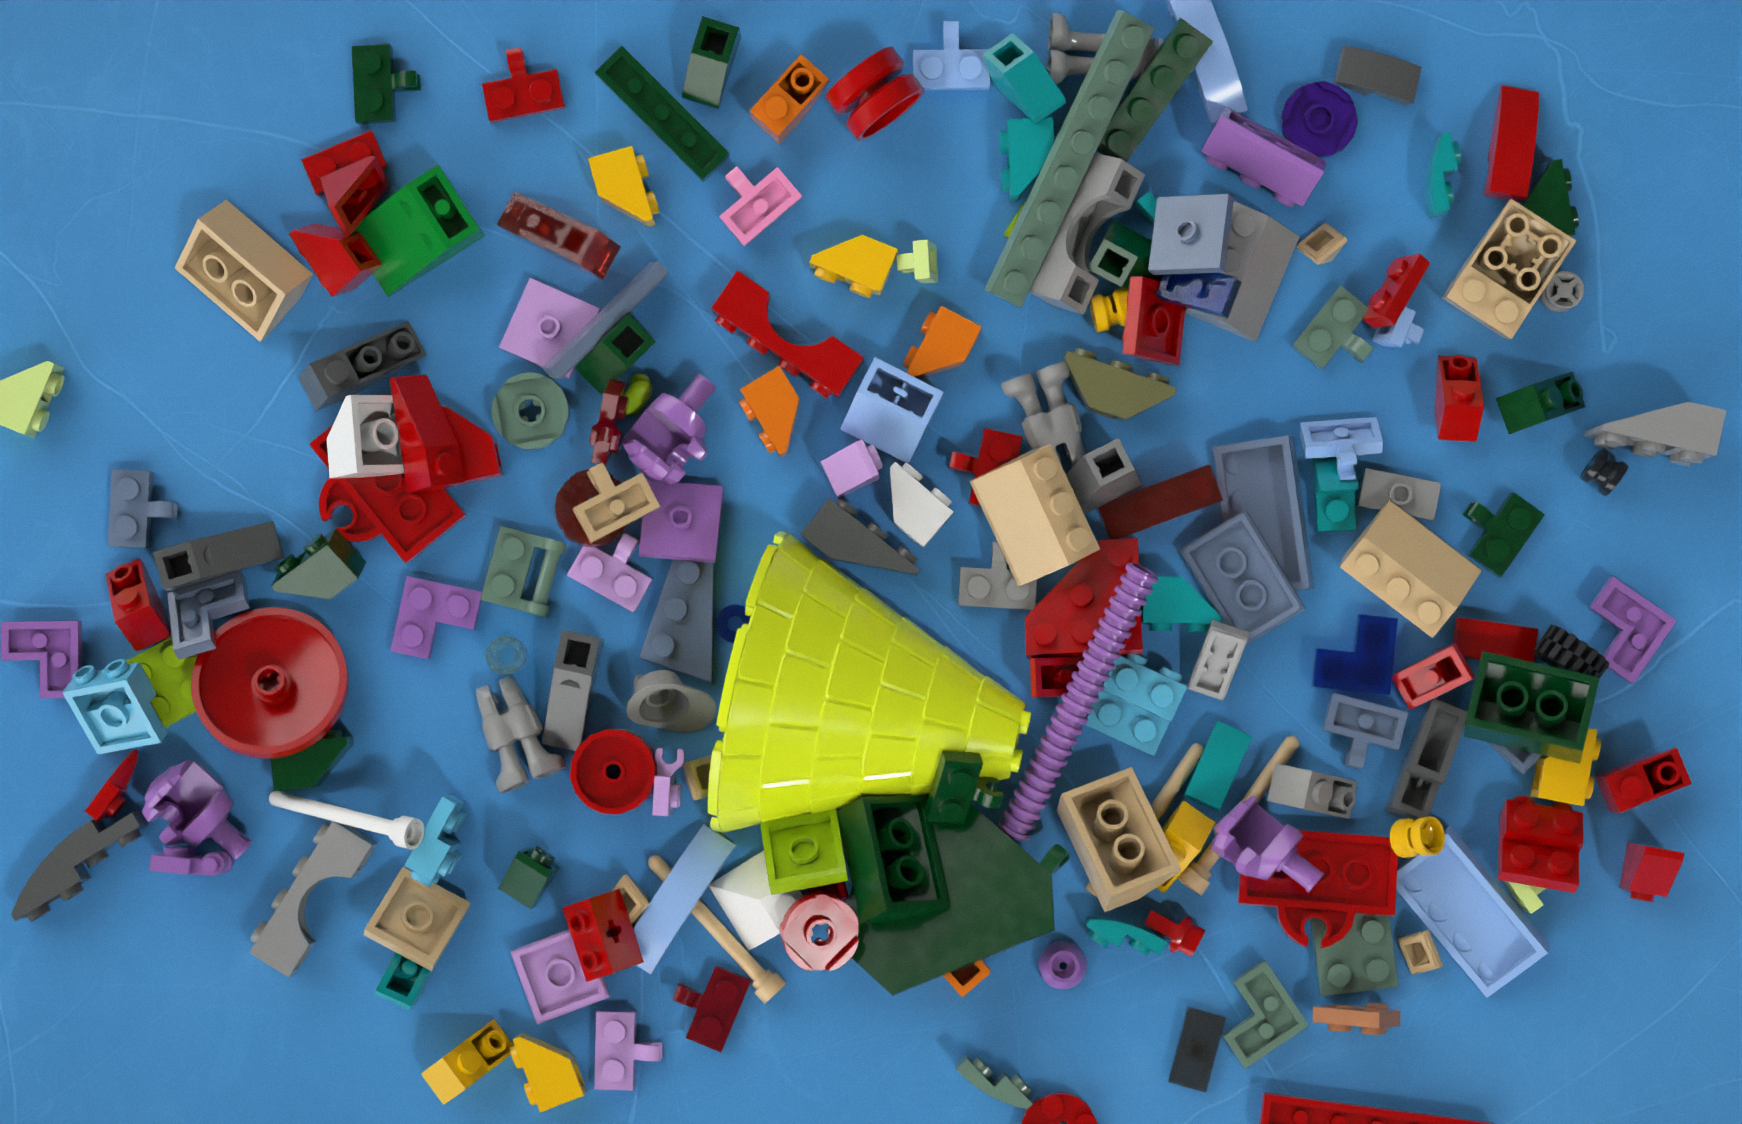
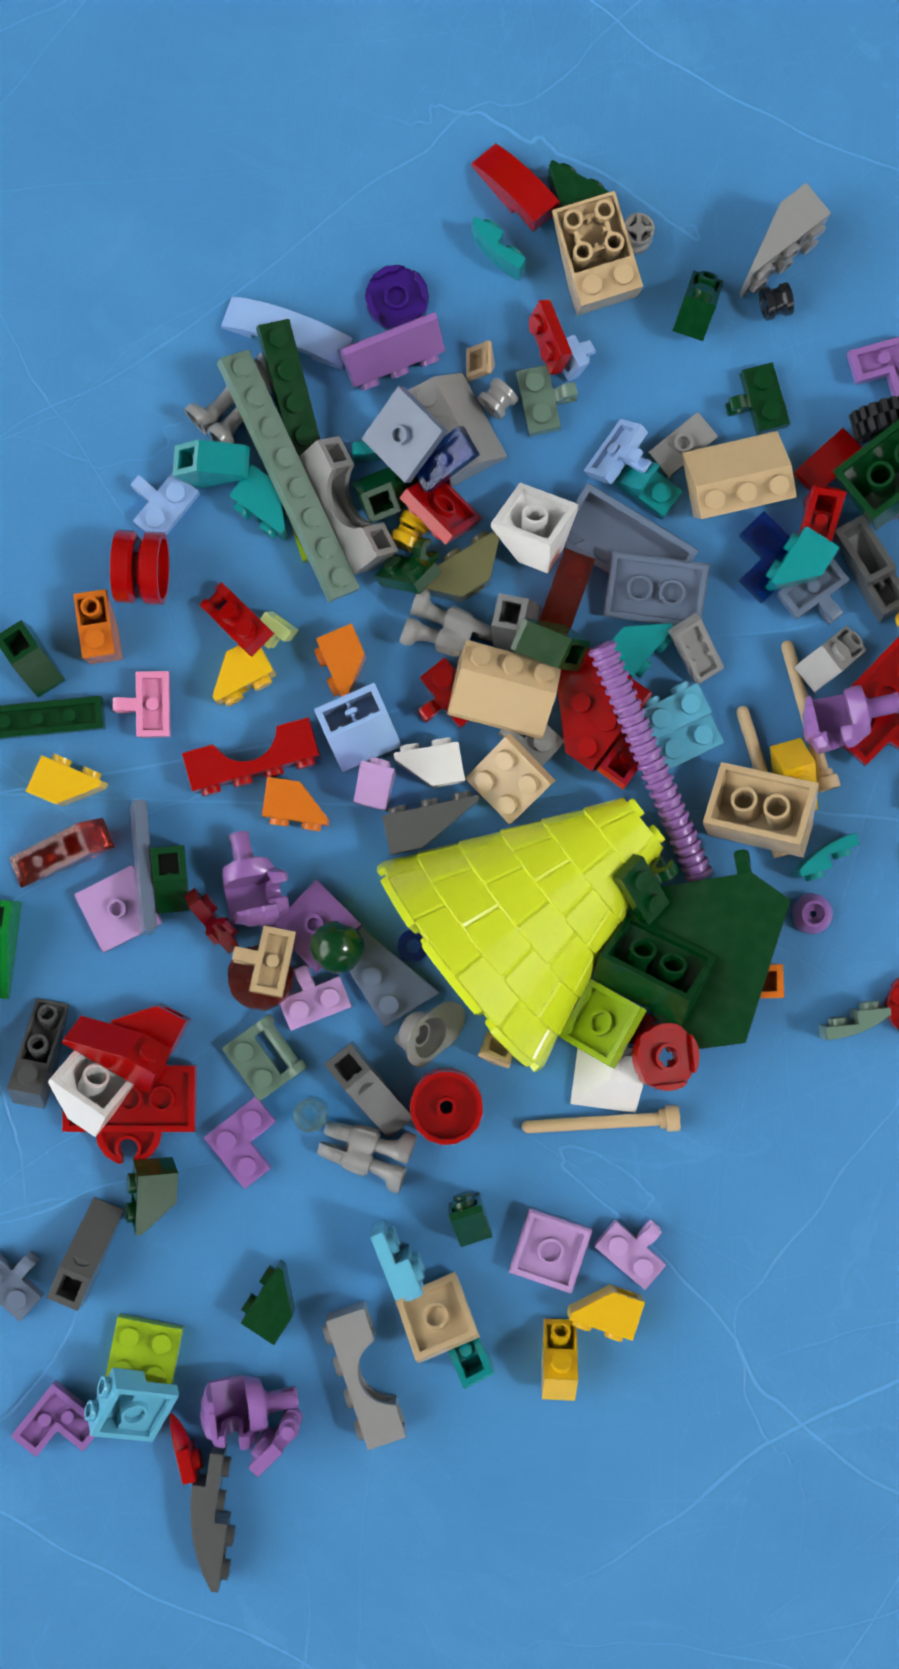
camera: 55 degrees left, 0 degrees up
red slope [105,558,171,652] -> none
sand blue plate [167,571,250,660] -> none
red dish [191,607,349,759] -> none
white piece [269,791,424,850] -> none
sand green plate [491,372,570,450] -> none
red brick [562,888,644,982] -> none
tan slope [612,874,649,926] -> none
lime arm [623,374,653,416] -> none
light blue slope [633,824,736,975] -> none
lavender plate [652,748,685,816] -> none
dark red plate [672,965,751,1053] -> none
red piece [1144,910,1205,957] -> none
teal slope [1184,721,1253,812] -> none
dark grey slope [1334,46,1422,106] -> none
red slope [1434,355,1484,442] -> none
none -> red plate [199,581,275,657]
none -> dark green hair [309,921,365,974]
none -> dark green plate [374,537,441,594]
none -> tan plate [465,733,556,825]
none -> light grey wheel [477,378,518,420]
none -> white slope [491,483,579,573]
none -> dark green slope [511,618,592,671]
none -> teal slope [765,526,840,591]

